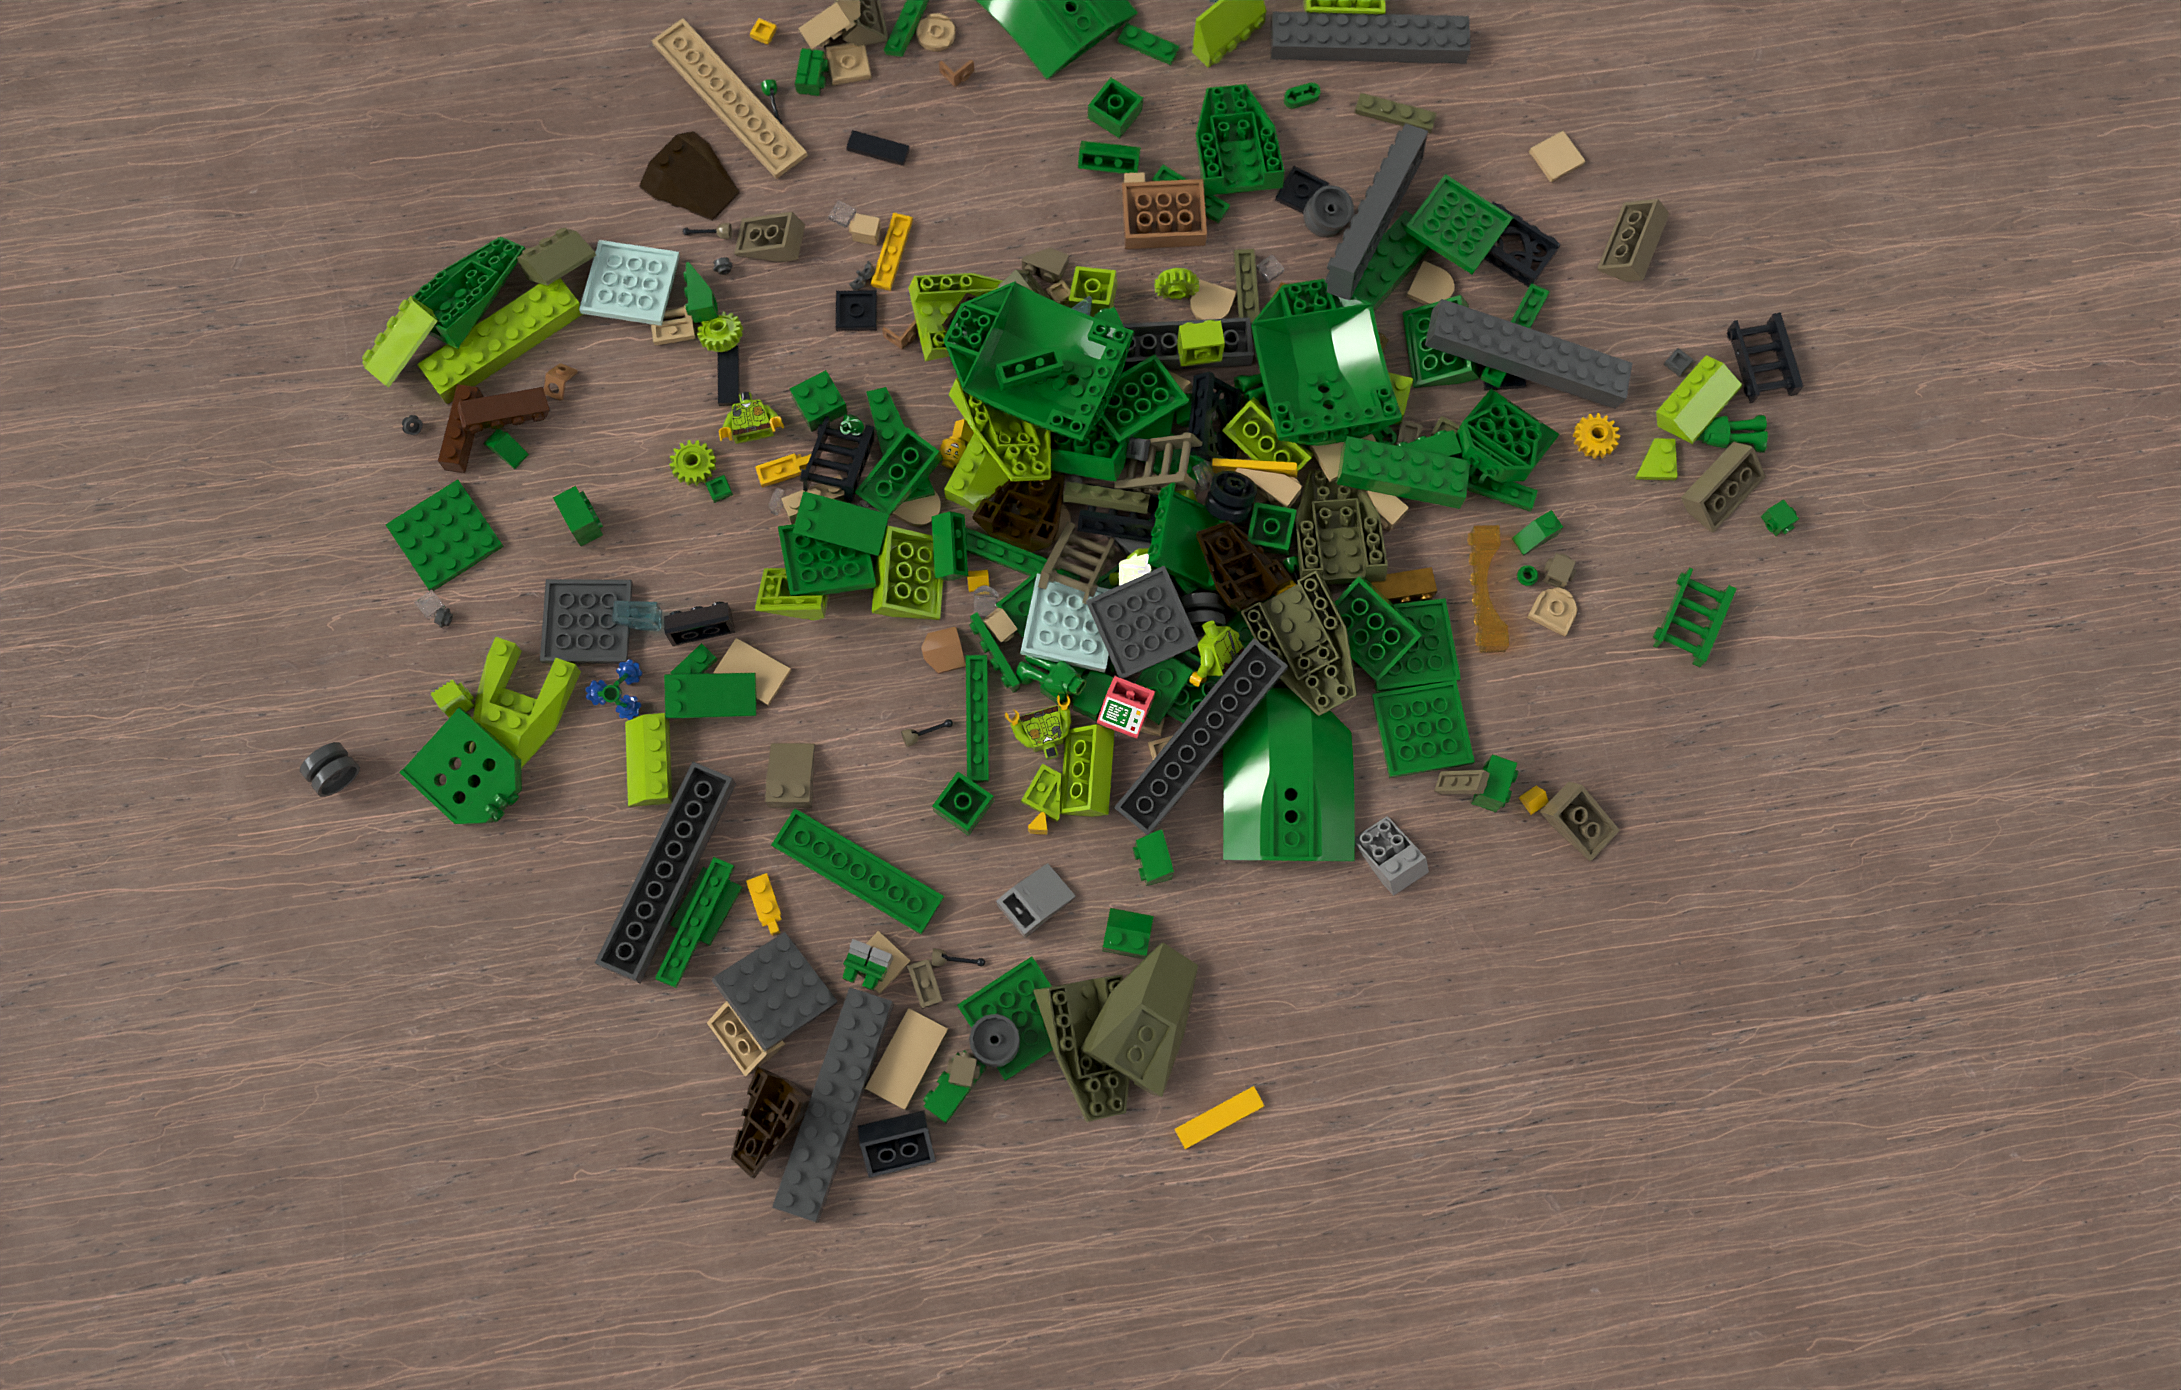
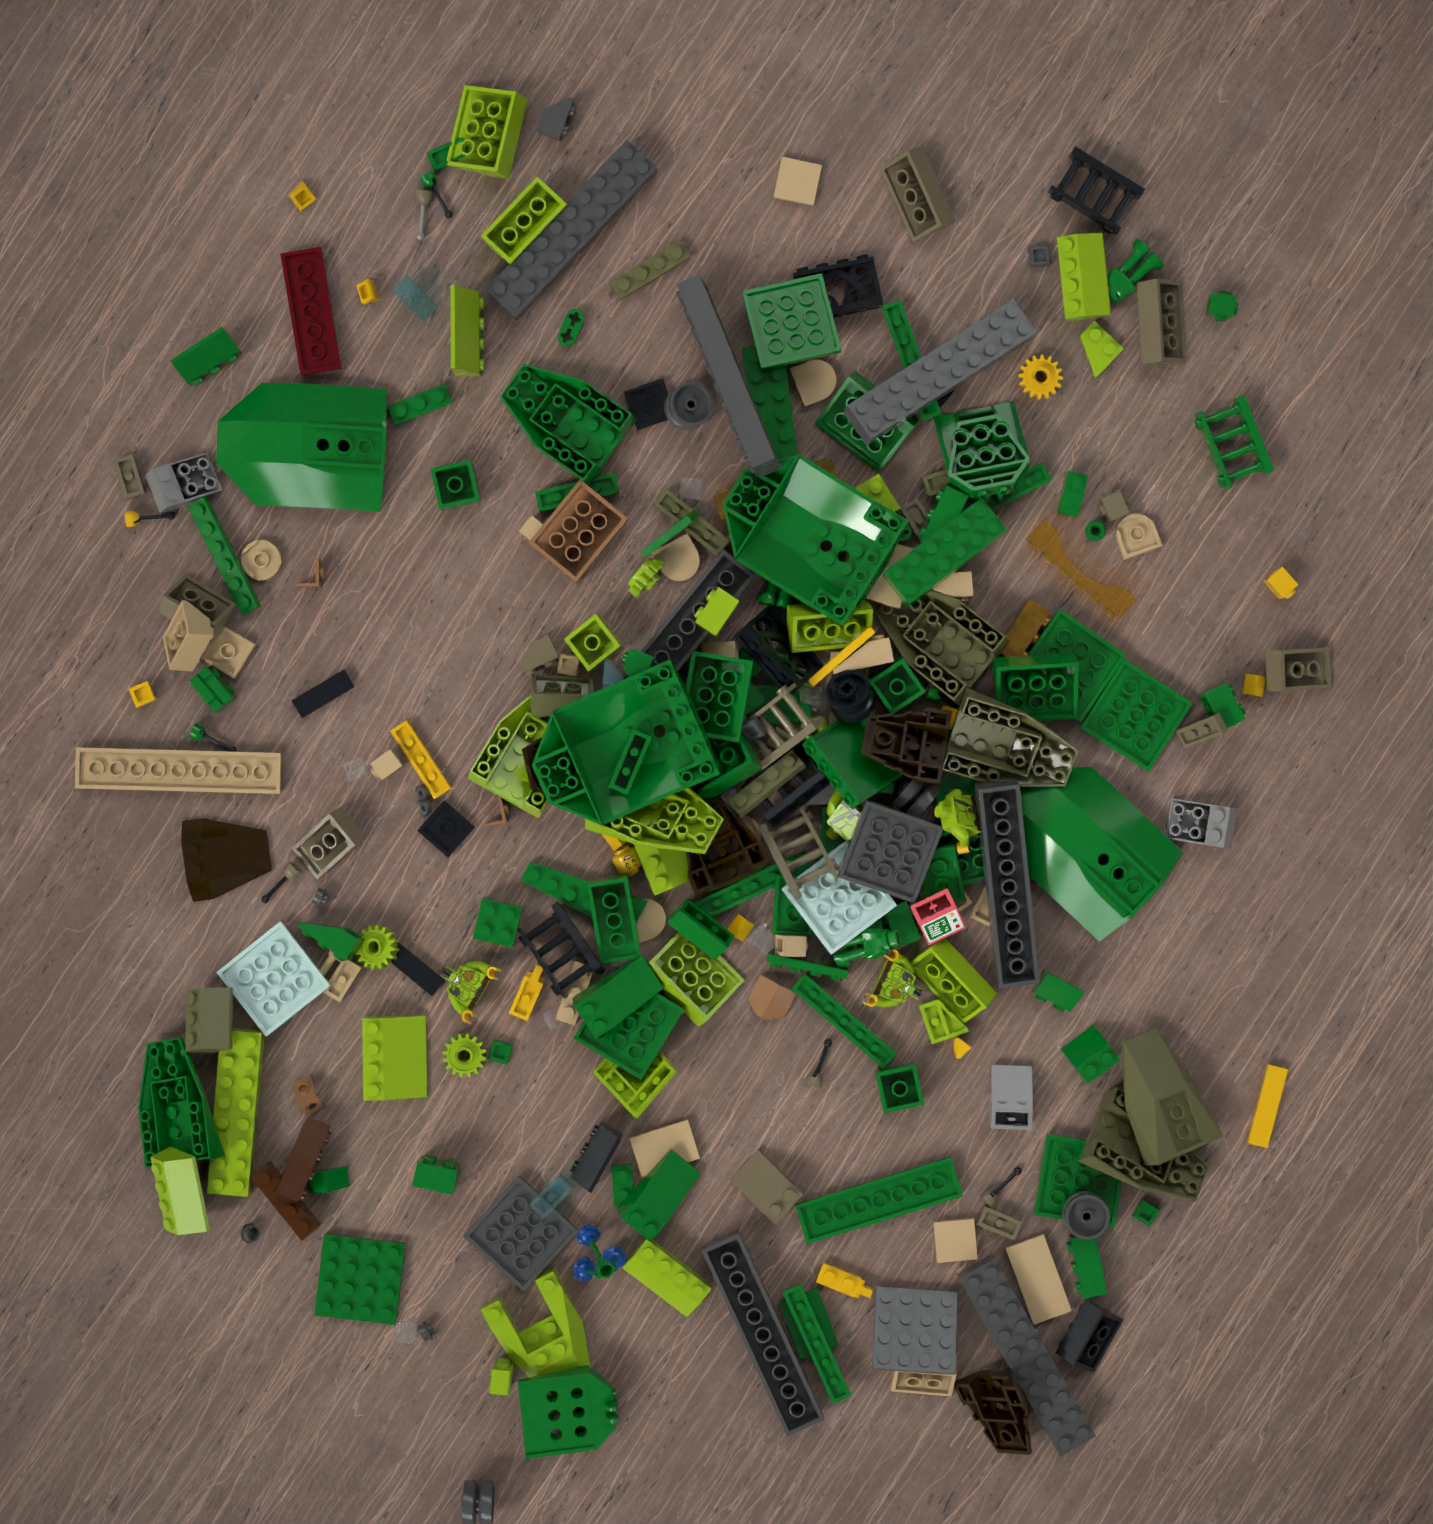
camera: 50 degrees left, 15 degrees up
green piece [840,414,864,436] -> none
green hips [842,939,894,991] -> none
dark tan brick [947,1052,981,1088] -> none
green brick [1078,141,1141,174] -> none
none -> lime slope [362,1015,427,1101]
none -> green tile [640,508,701,557]
none -> green tile [1132,1198,1160,1227]
none -> yellow brick [1263,566,1298,599]

